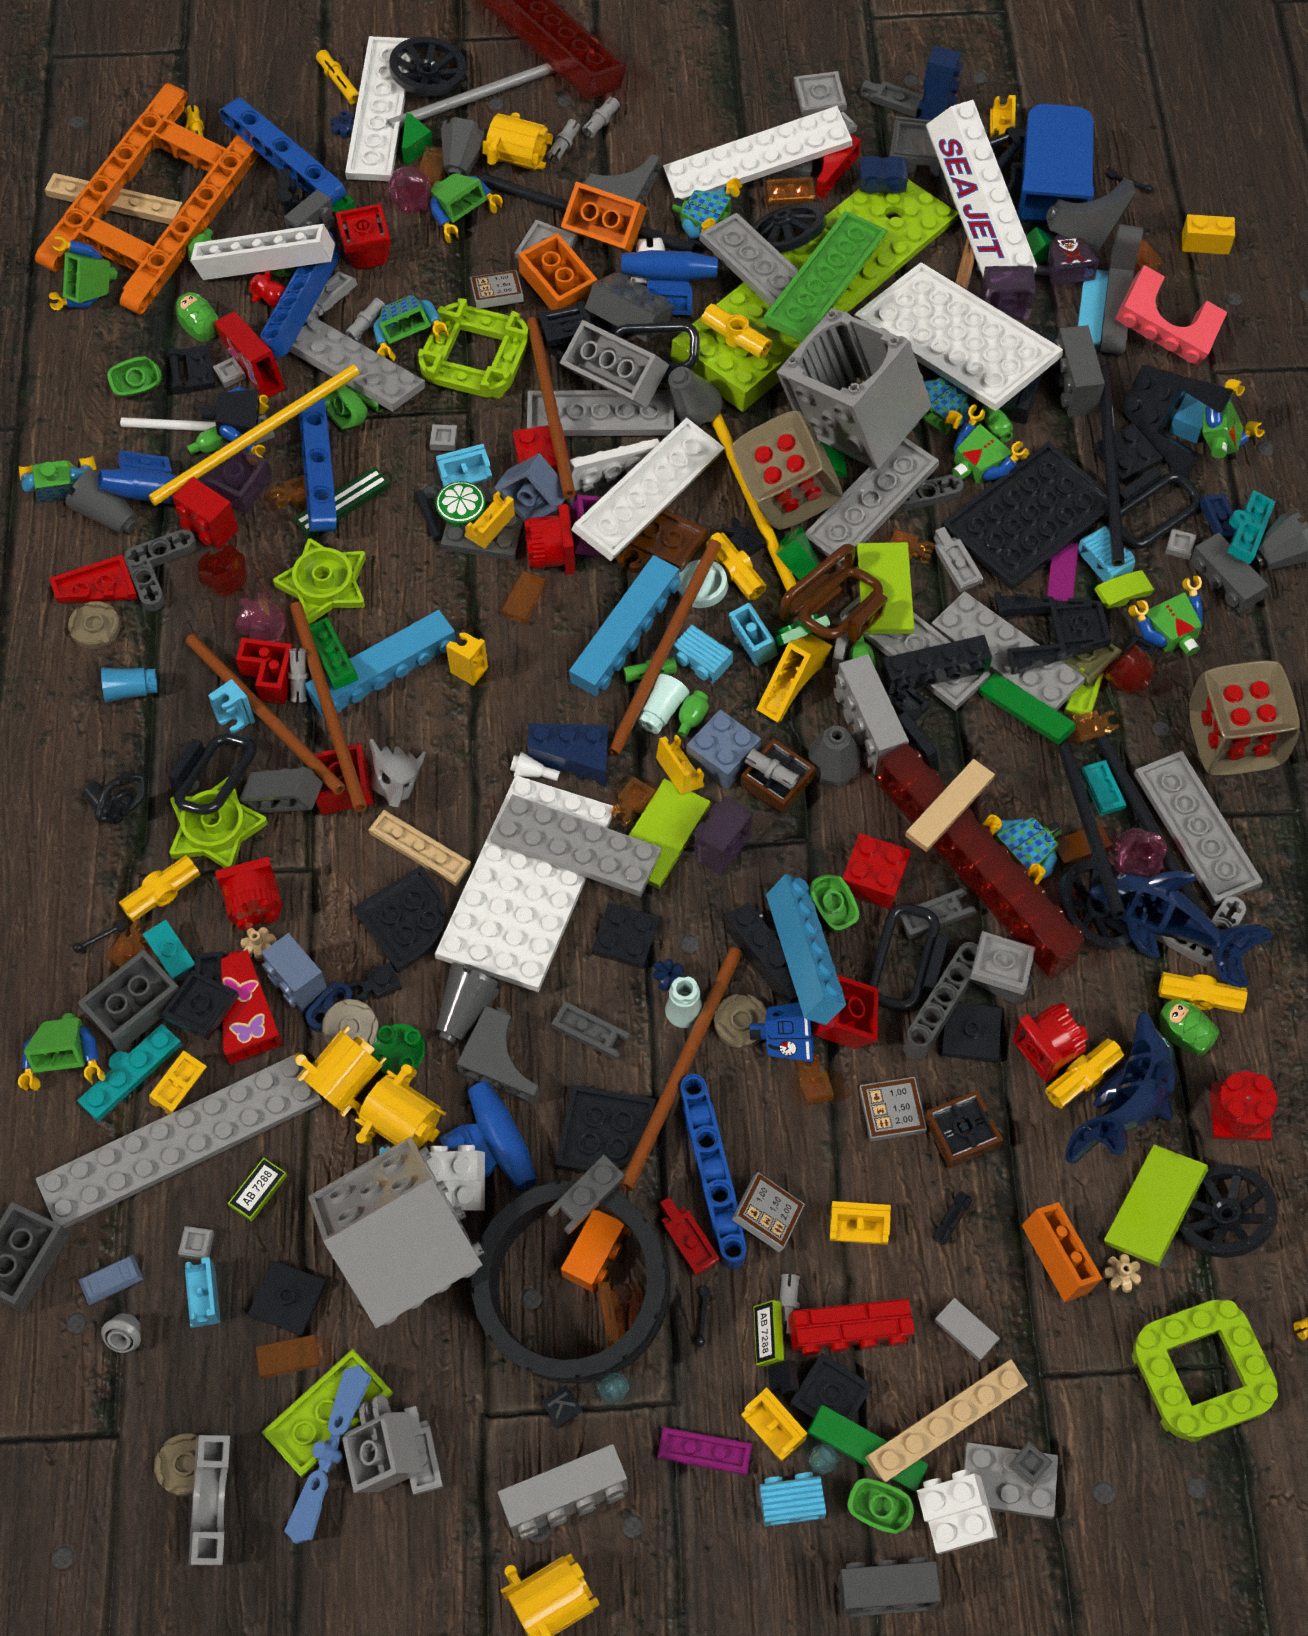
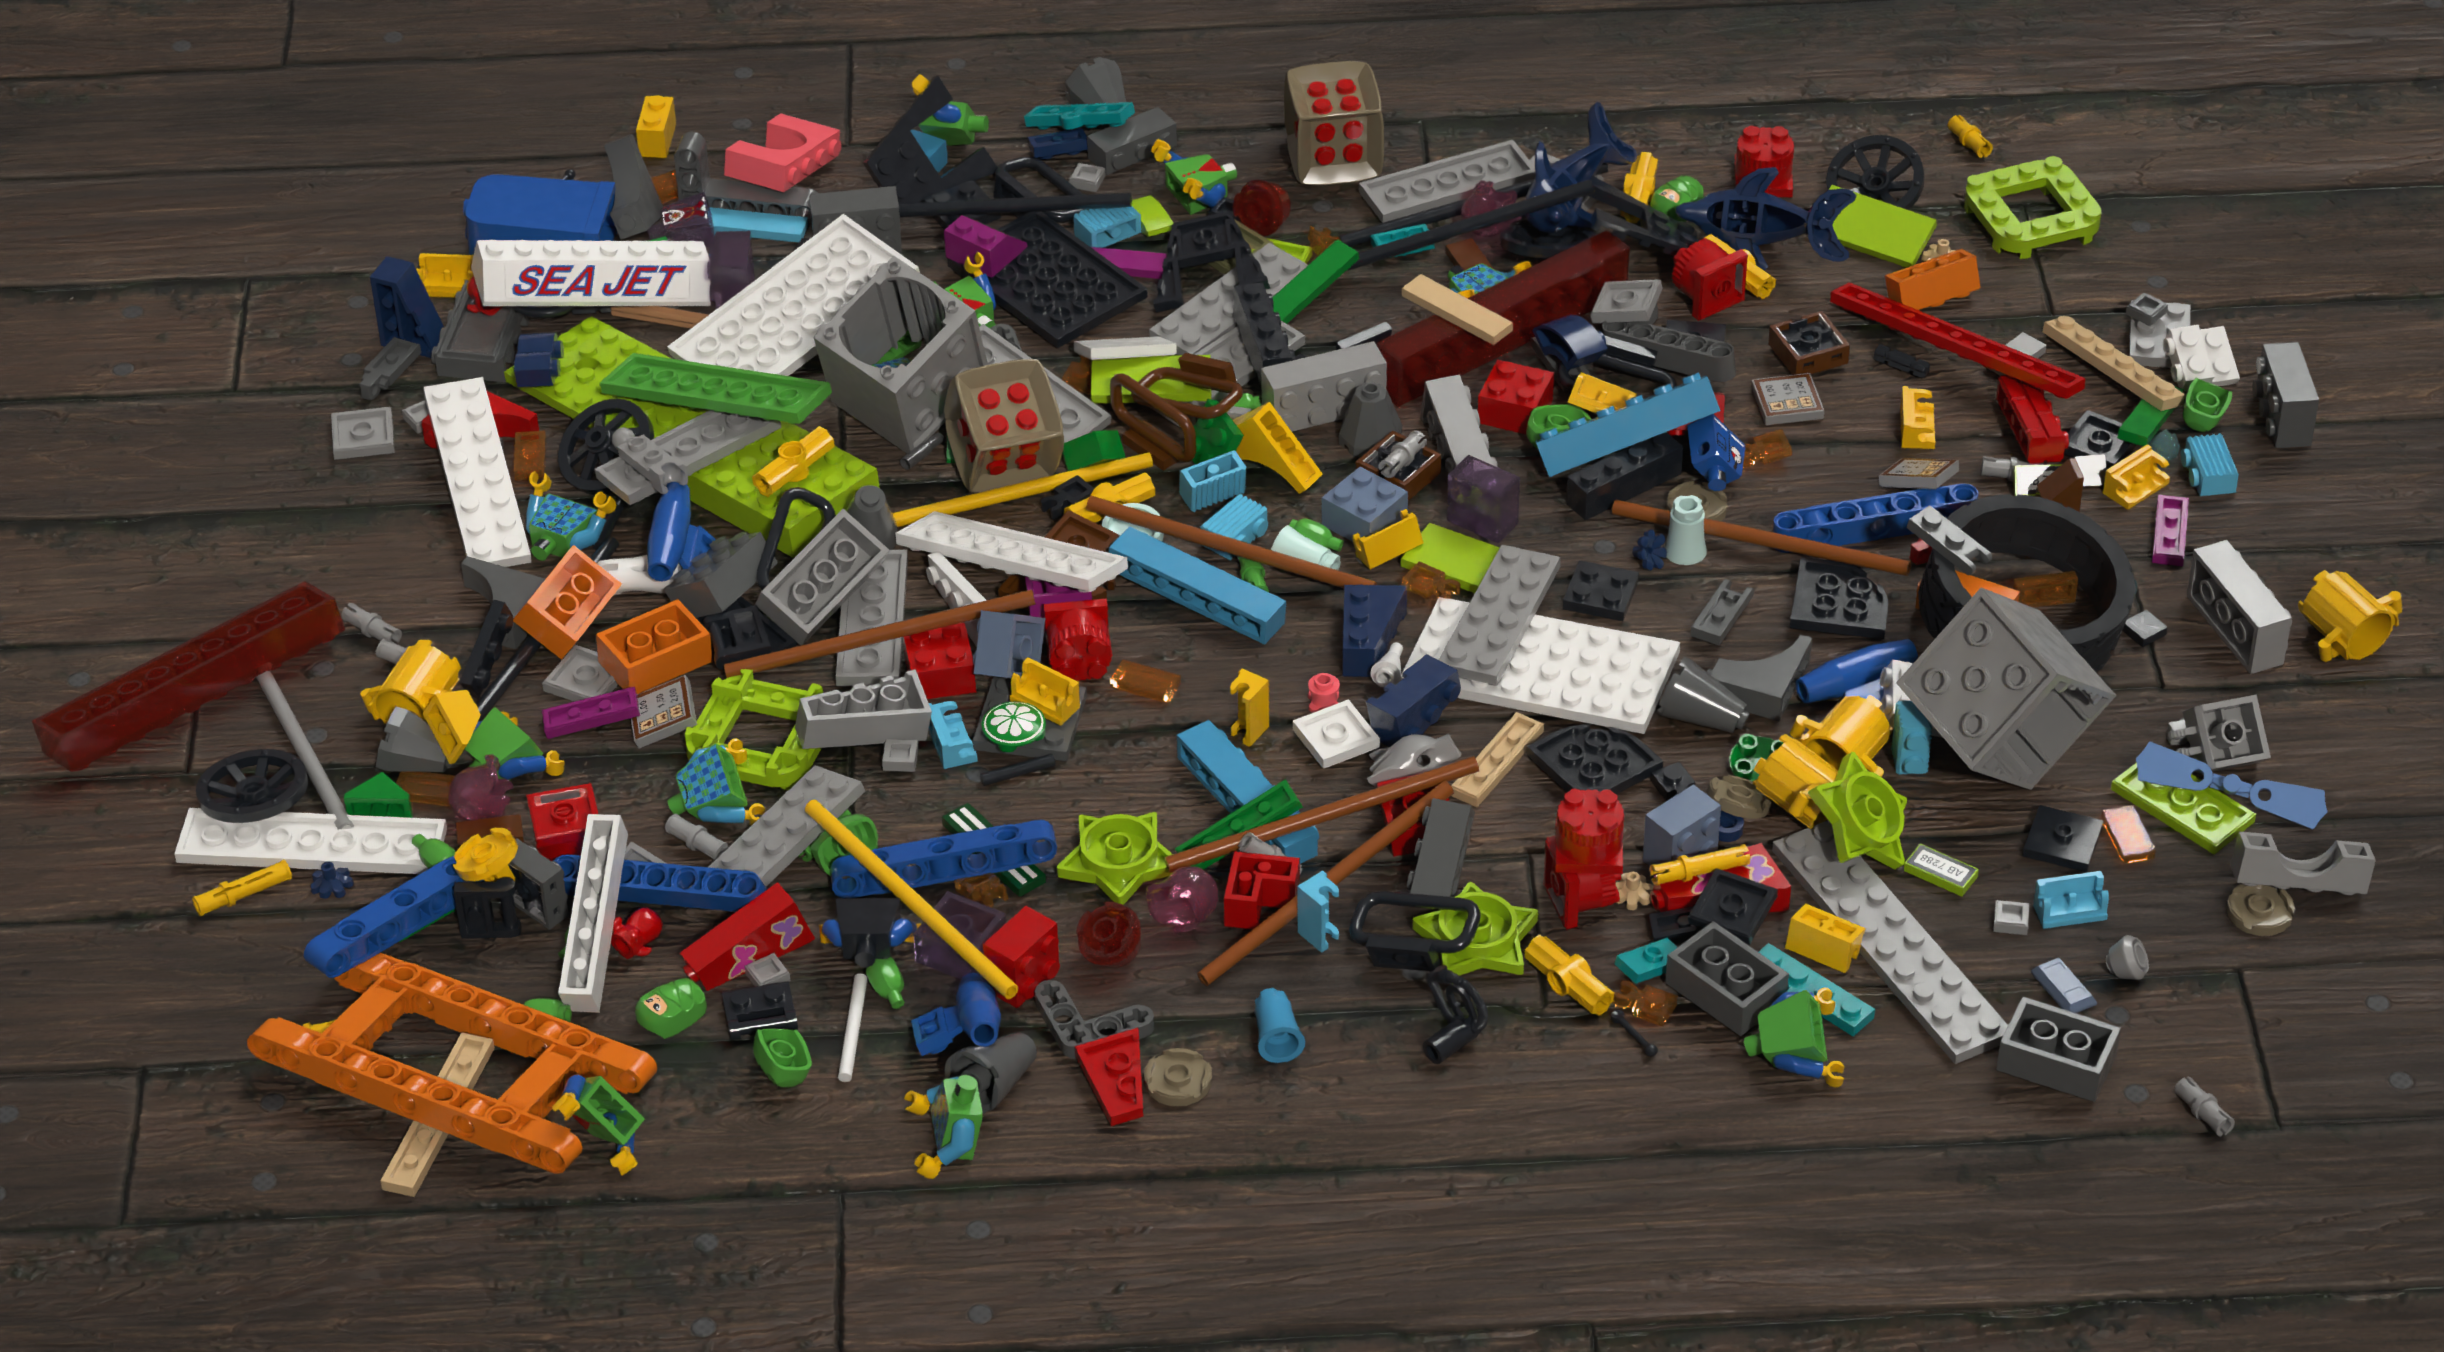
camera: 90 degrees left, 20 degrees down
light grey hinge [934,527,983,592] -> none
none -> bright green plant [412,834,456,869]
none -> yellow slope [422,690,481,764]
none -> yellow tile [453,828,518,882]
none -> reddish brown tile [456,814,524,849]
none -> black plate [459,600,513,699]
none -> magenta tile [542,687,640,739]
none -> light grey plate [612,427,688,494]
none -> light grey wedge [795,669,932,749]
none -> magenta slope [944,215,1027,278]
none -> white tile [1074,336,1177,360]
none -> white plate [1293,699,1380,769]
none -> coral brick [1308,673,1340,713]
none -> dark blue wedge [1366,654,1461,747]
none -> light grey wedge [1420,375,1498,494]
none -> dark blue brick [1532,315,1608,371]
none -> red piece [1555,789,1624,874]
none -> yellow hinge [1568,372,1637,414]
none -> black wing [1588,176,1698,256]
none -> yellow pin [1650,844,1750,886]
none -> lime plate [1808,752,1907,869]
none -> red plate [1830,282,2086,399]
none -> reddish brown slope [2035,458,2084,512]

